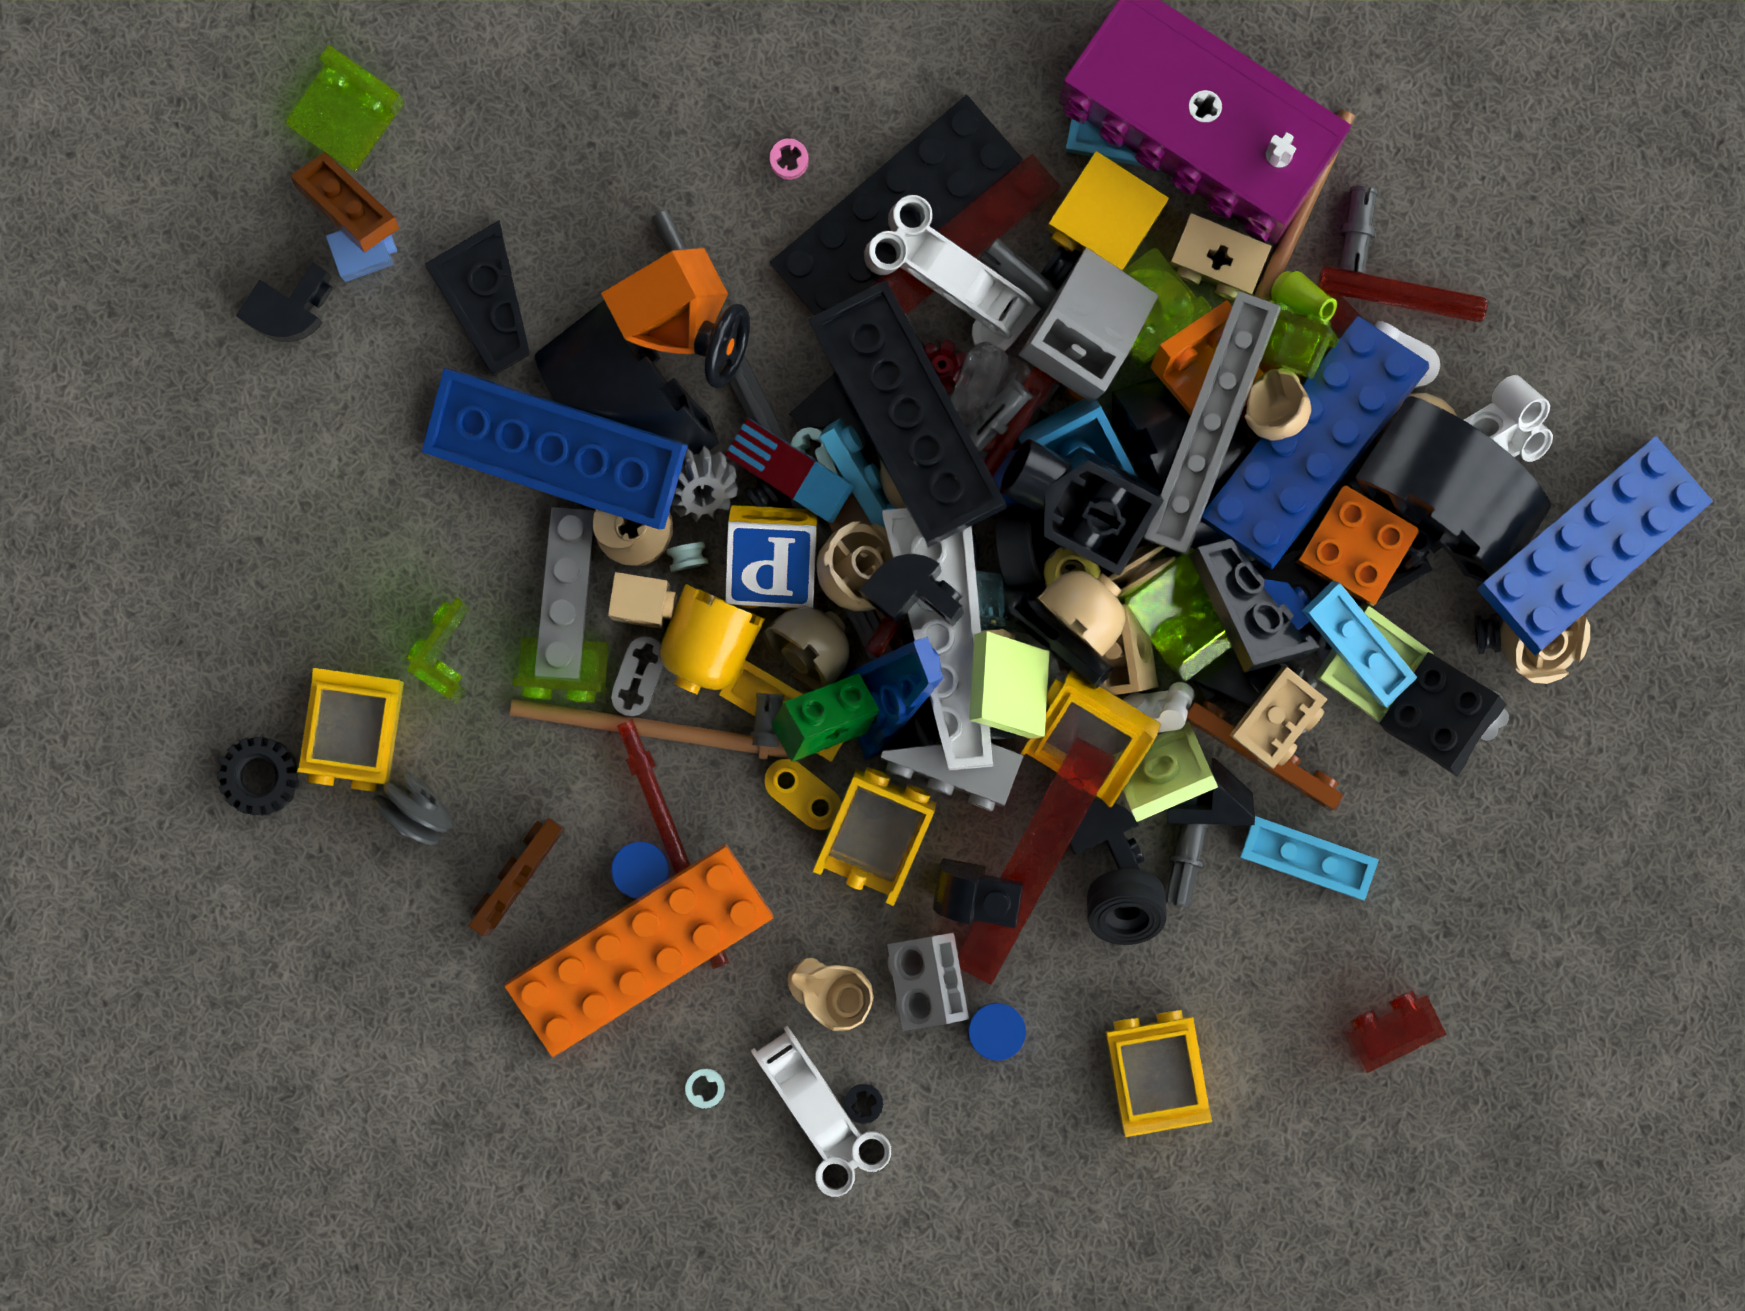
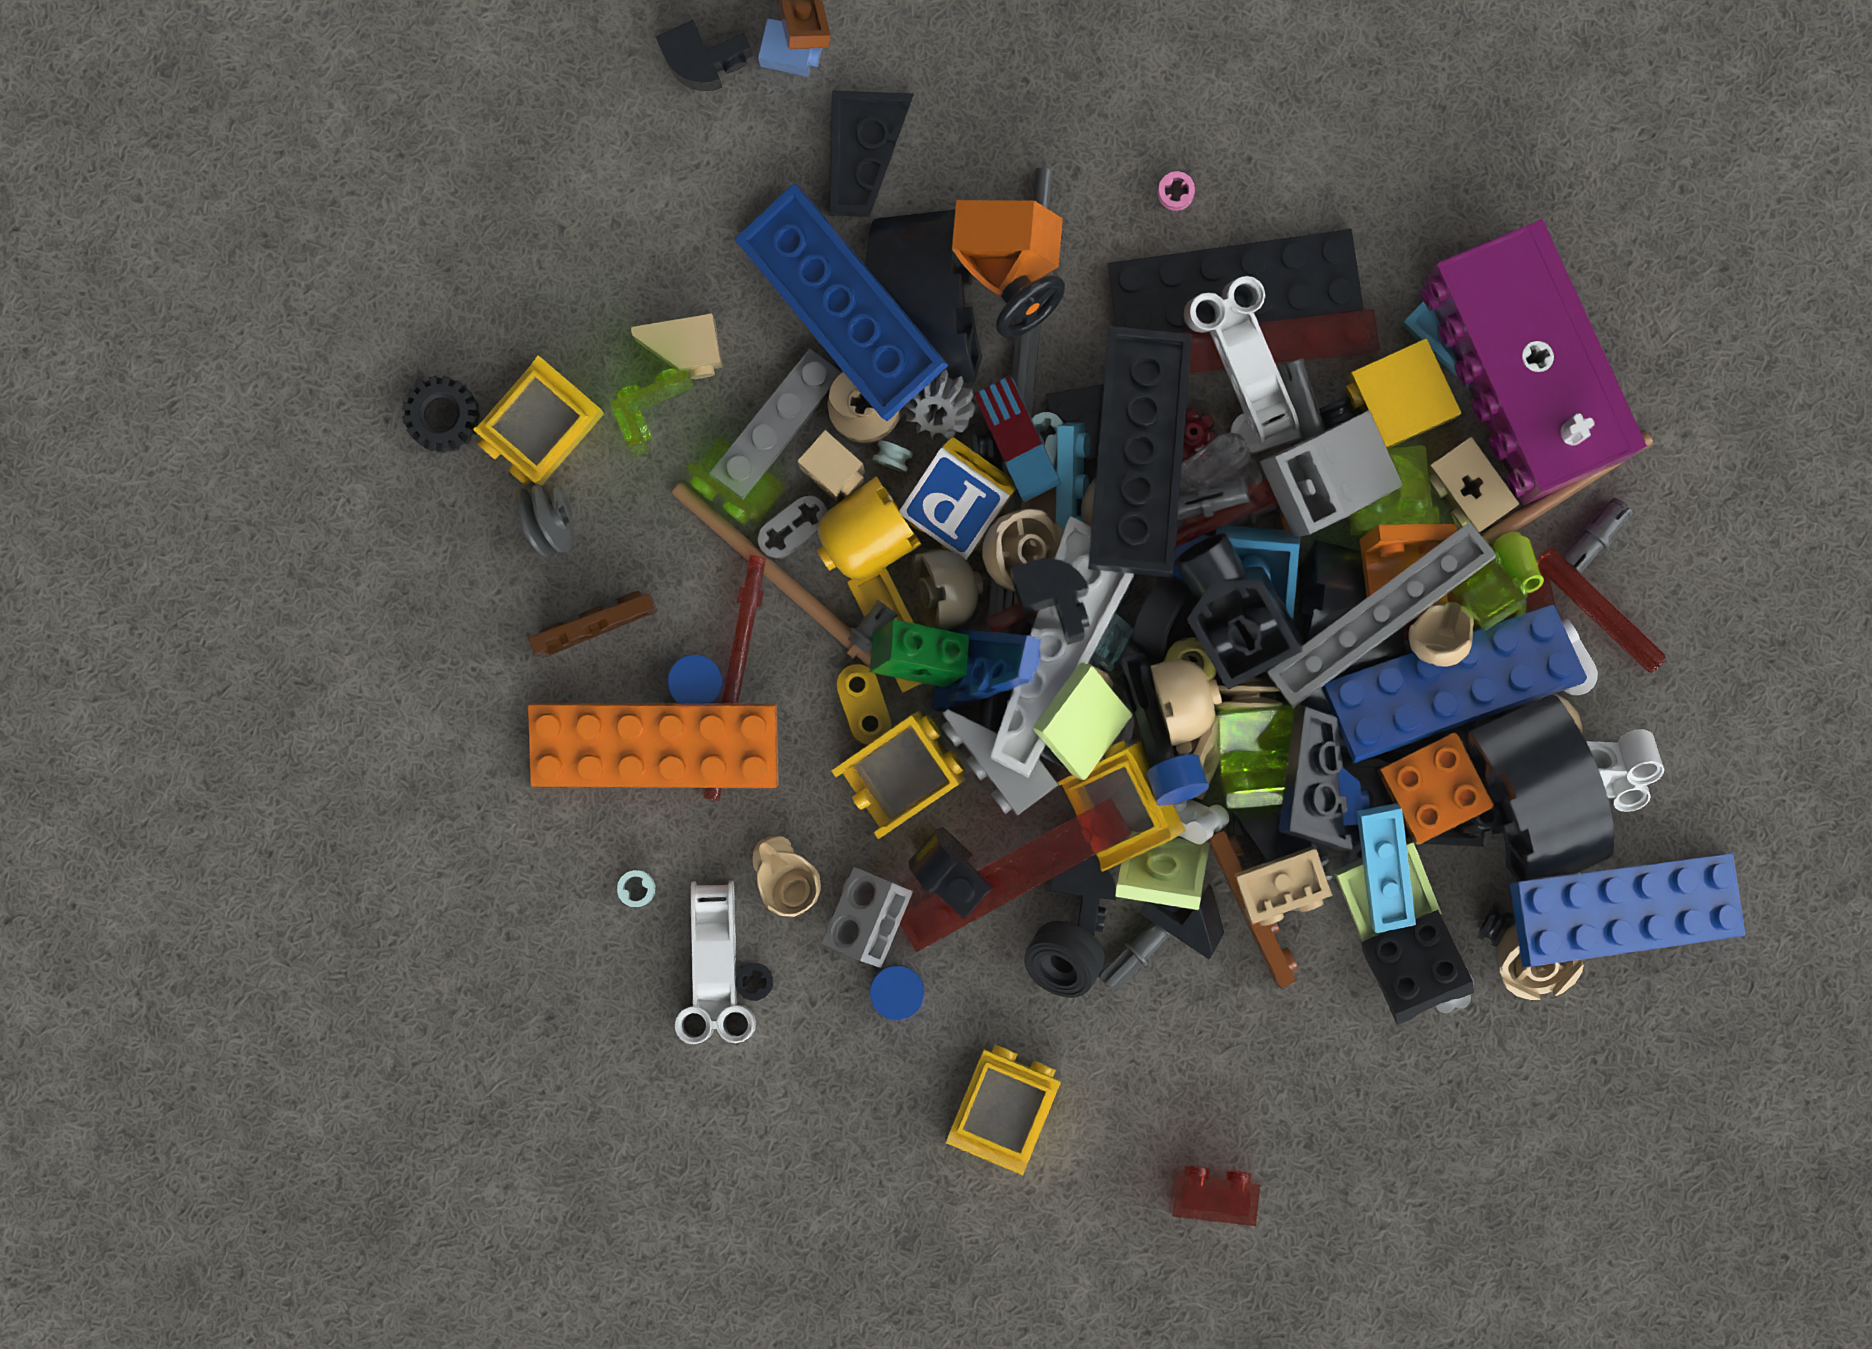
camera: 40 degrees right, 0 degrees up
medium azure plate [1240,816,1379,901] -> none
none -> tan slope [631,313,723,379]
none -> blue piece [1147,754,1209,806]

